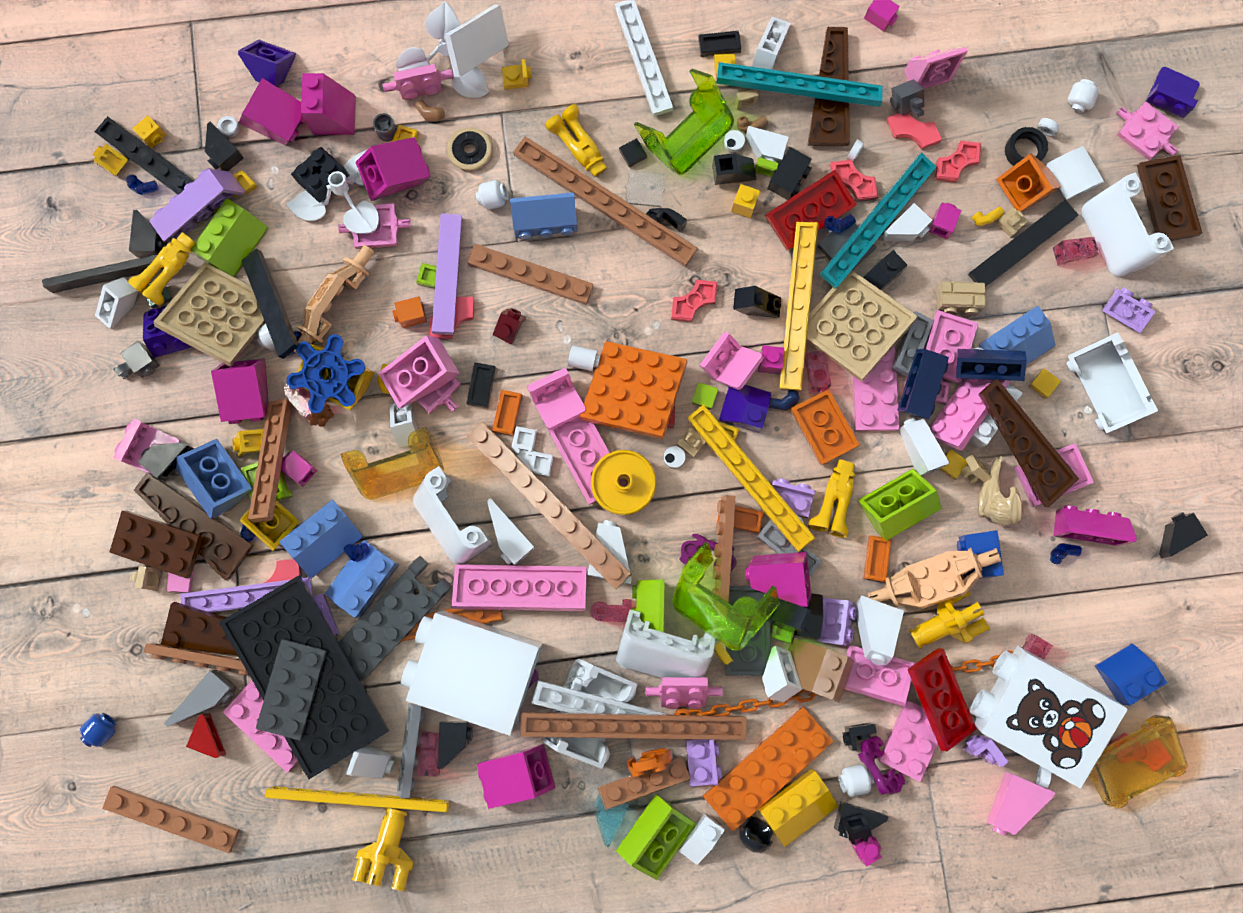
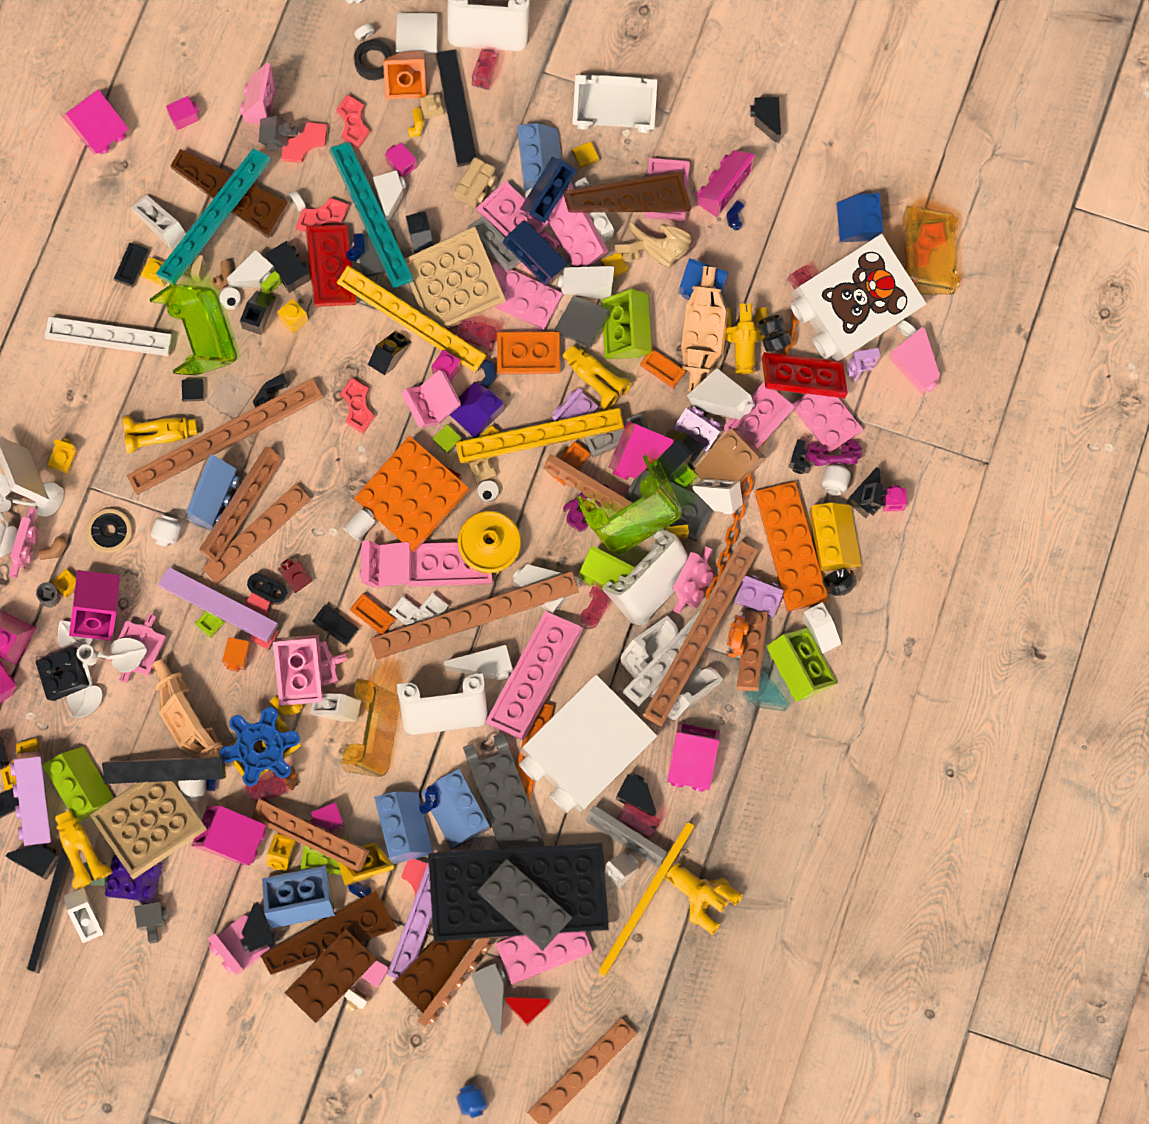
camera: 65 degrees left, 5 degrees down
lavender bracket [1102,287,1156,333] -> none
none -> nougat plate [199,446,282,563]
none -> black plate [247,573,288,605]
none -> dark grey tile [554,296,610,348]
none -> black wheel [757,314,791,352]

